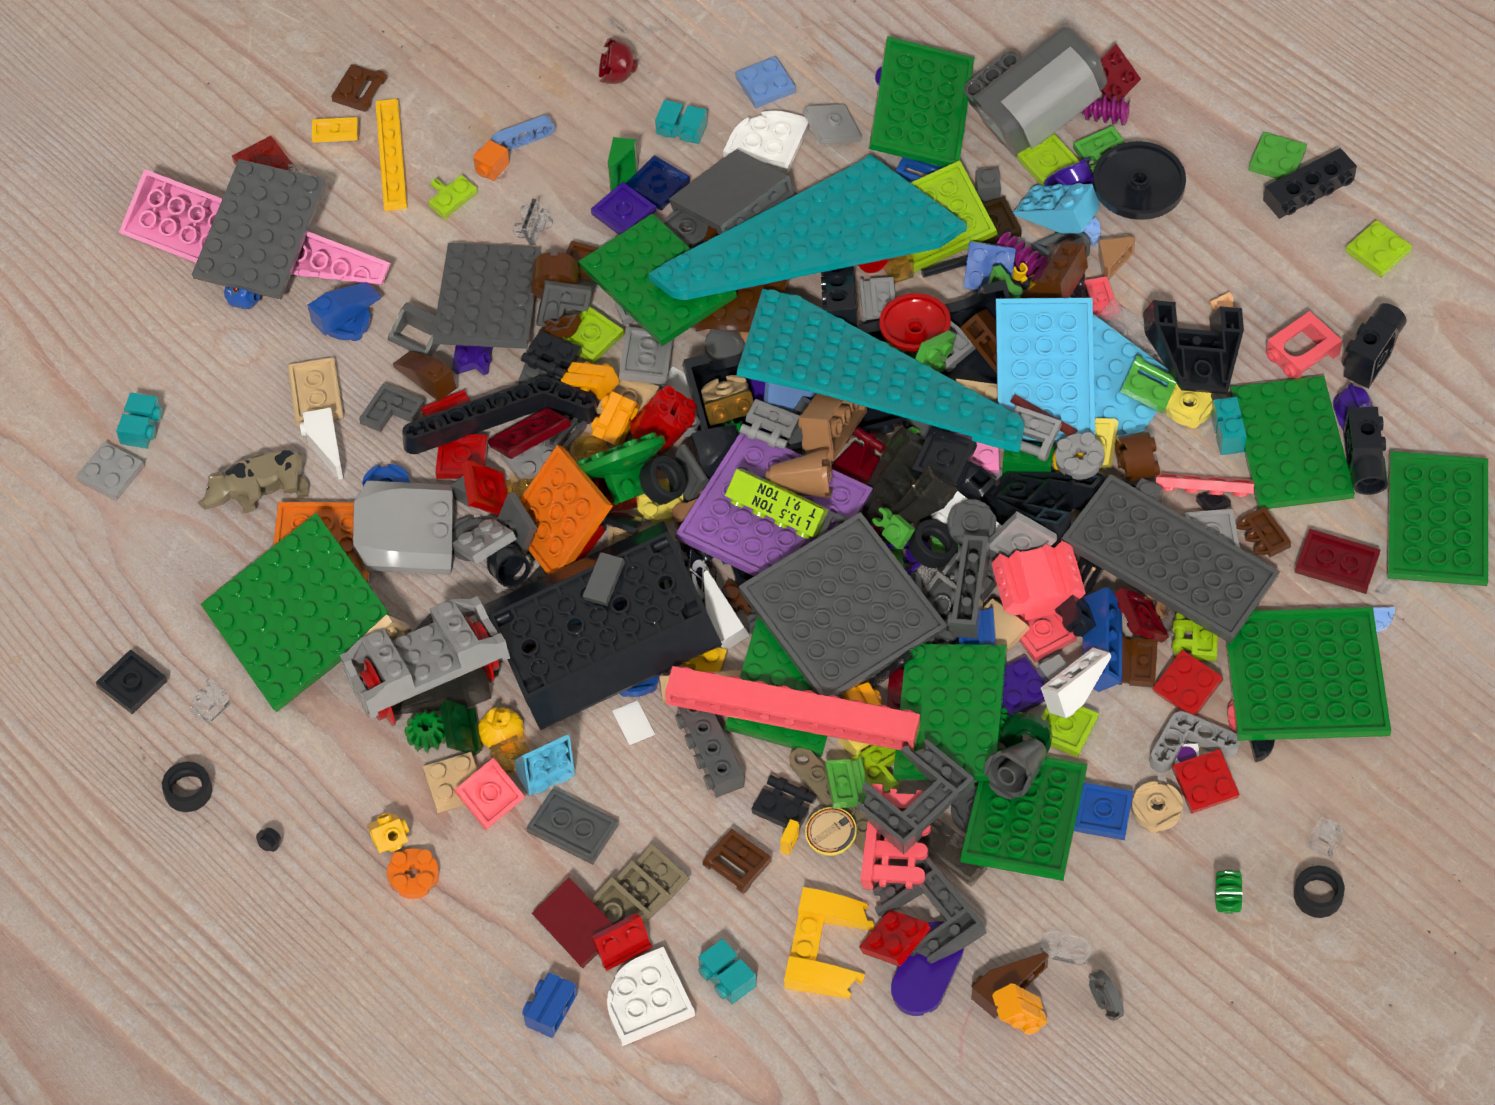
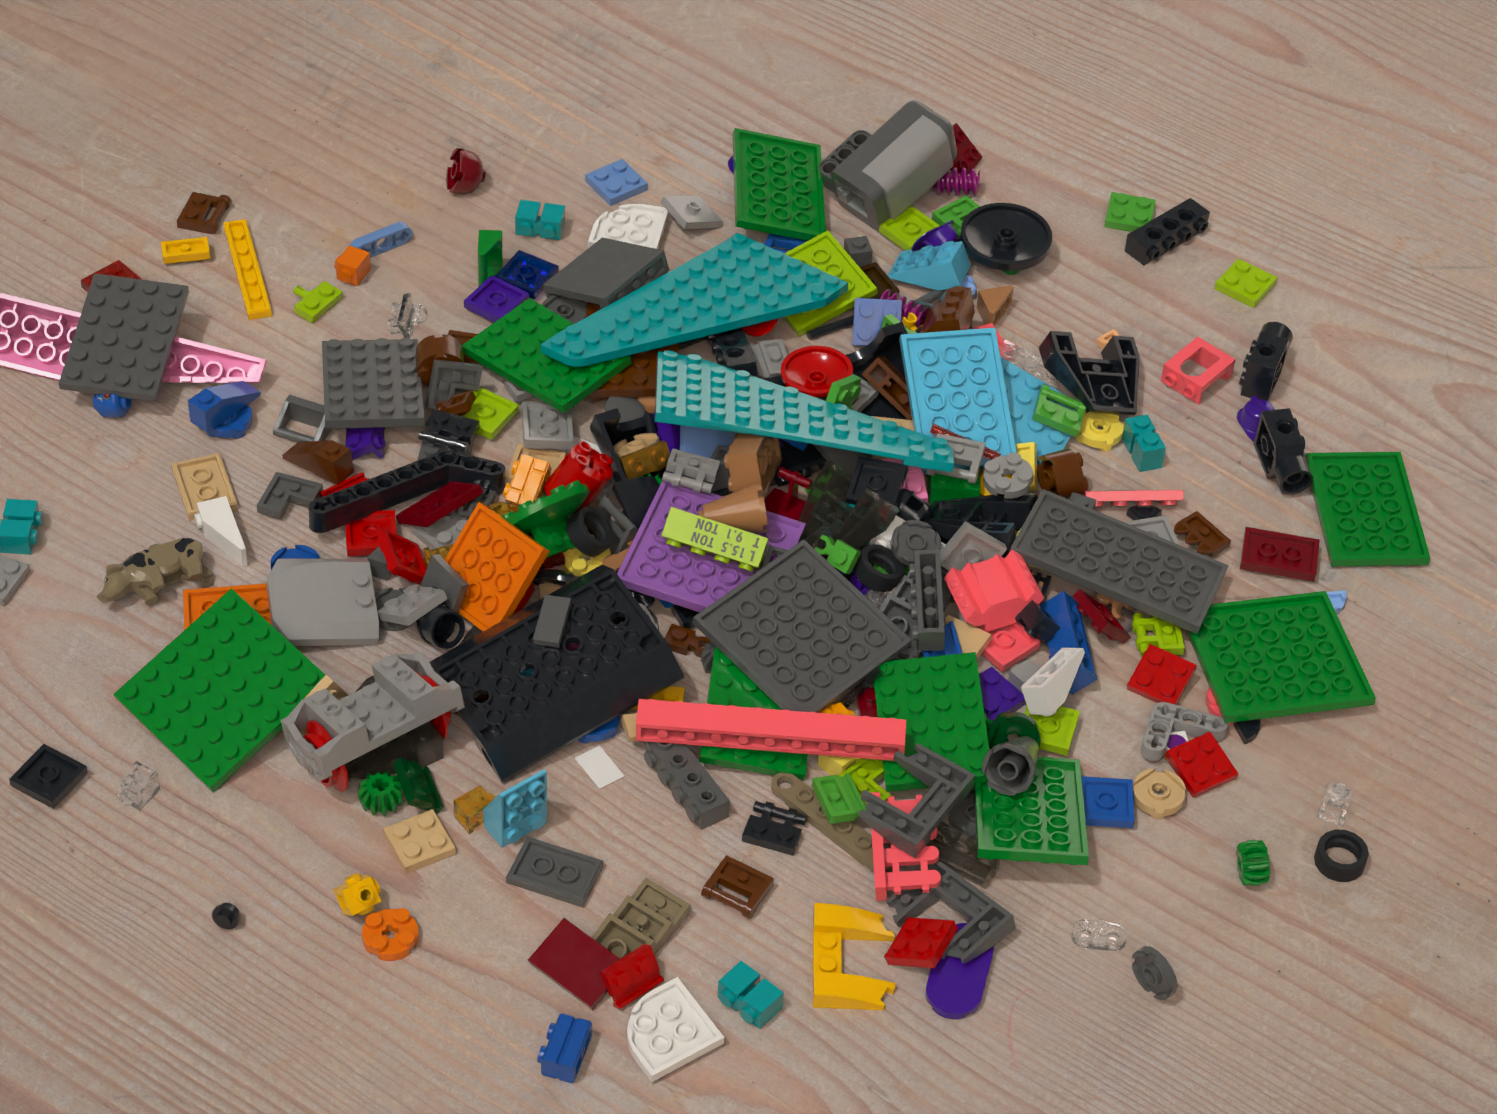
camera: 15 degrees left, 10 degrees down
black tyre [162,761,212,812] -> none
coral plate [453,757,525,830] -> none
yellow hair [478,707,524,751] -> none
light orange brick [561,361,619,400] -> none
white slope [703,570,750,650] -> none
yellow tile [780,819,800,855] -> none
piece [805,807,857,856] -> none
clear yellow brick [884,254,914,284] -> none
reddish brown slope [971,952,1049,1019] -> none
light orange brick [992,983,1047,1035] -> none
reddish brown plate [1118,637,1158,688] -> none
green plate [1230,376,1355,509] -> none

